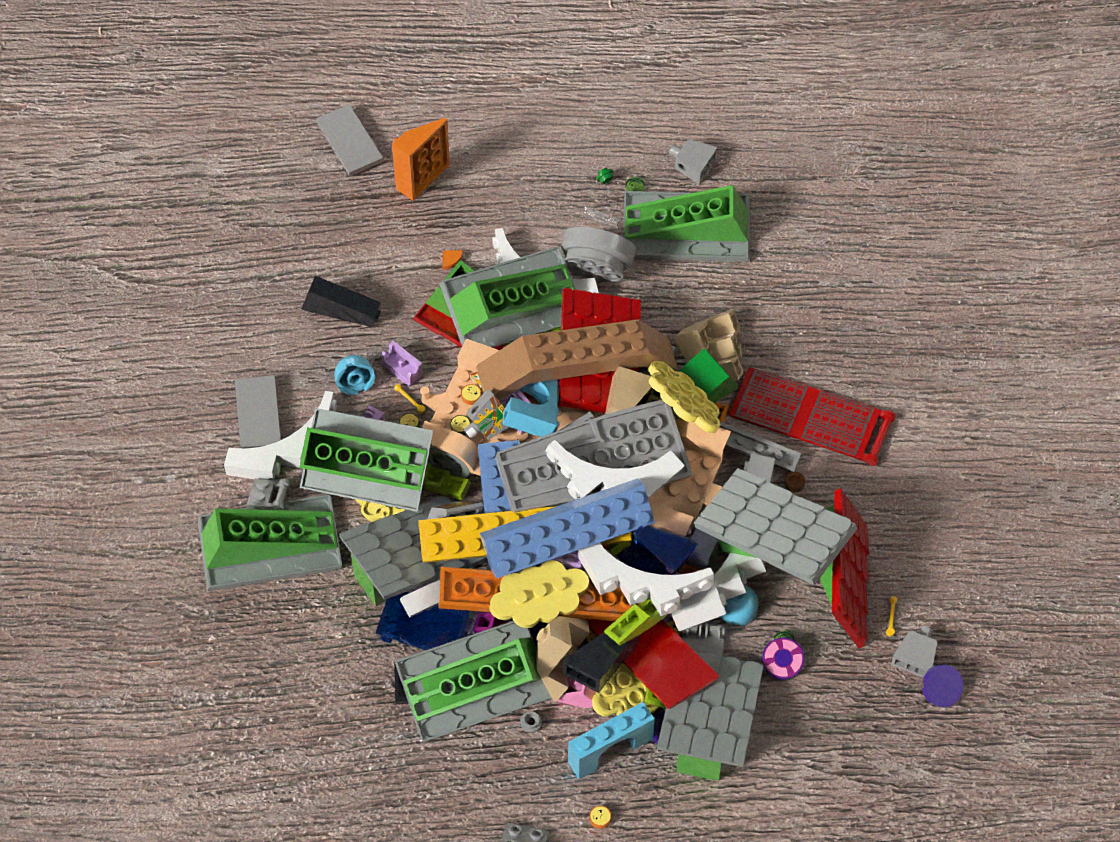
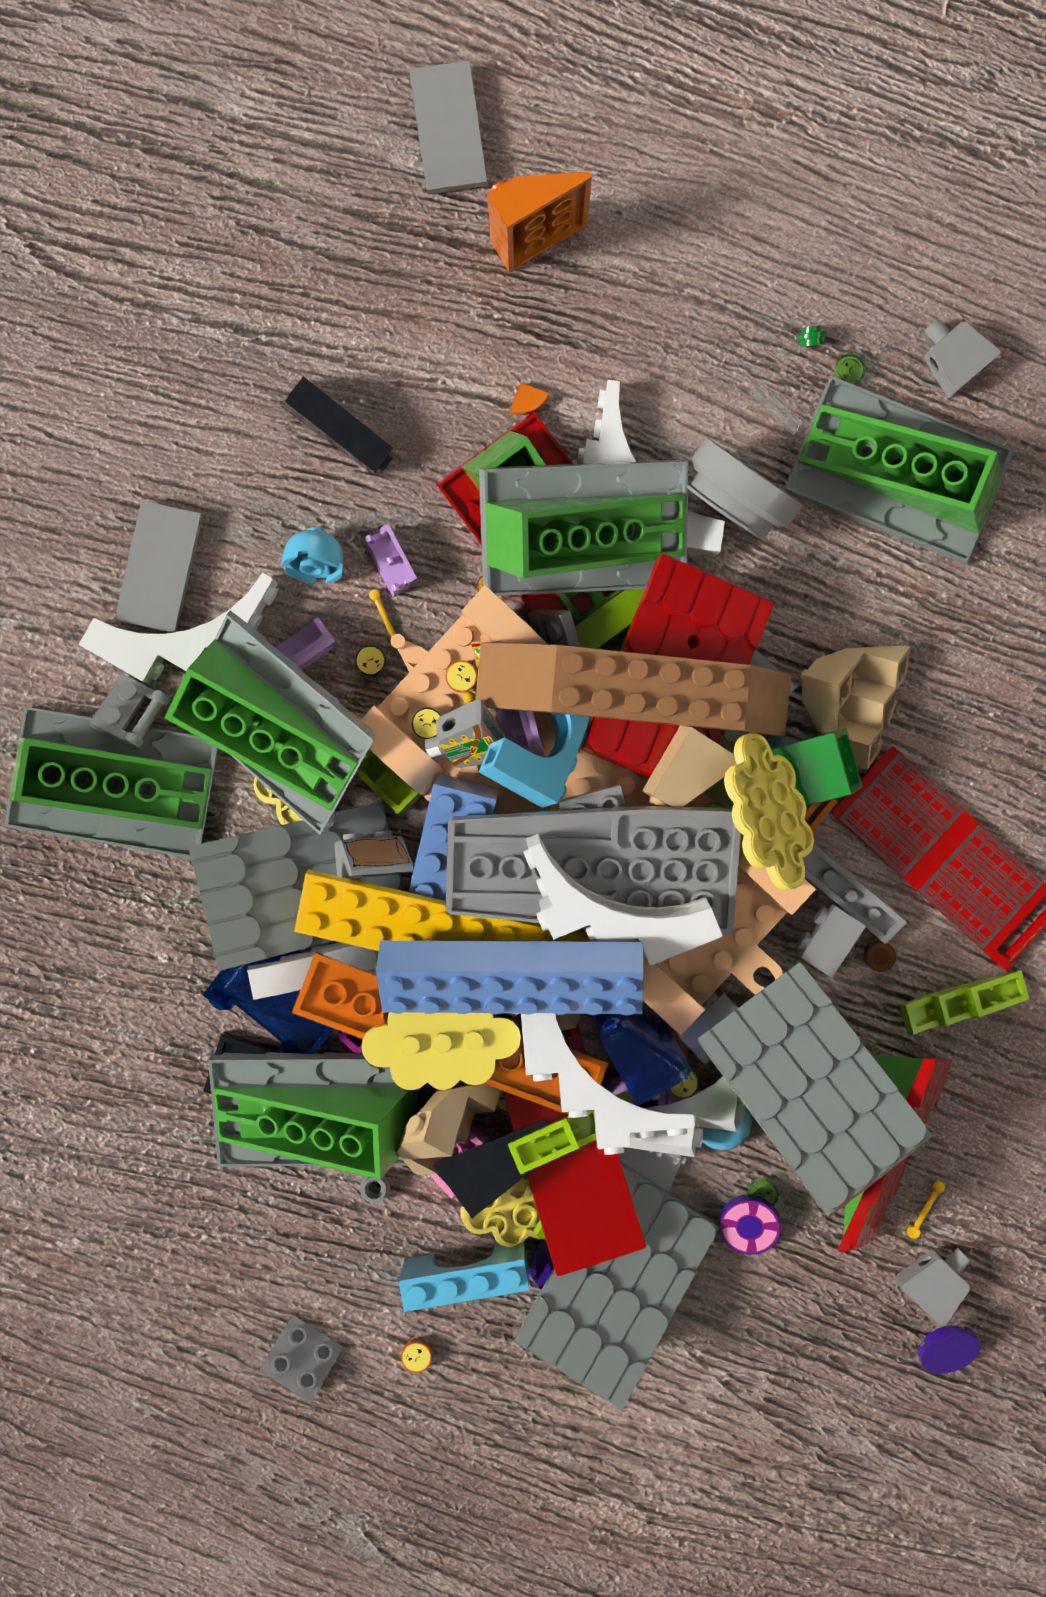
camera: 20 degrees right, 30 degrees up
none -> lime slope [899,970,1030,1035]

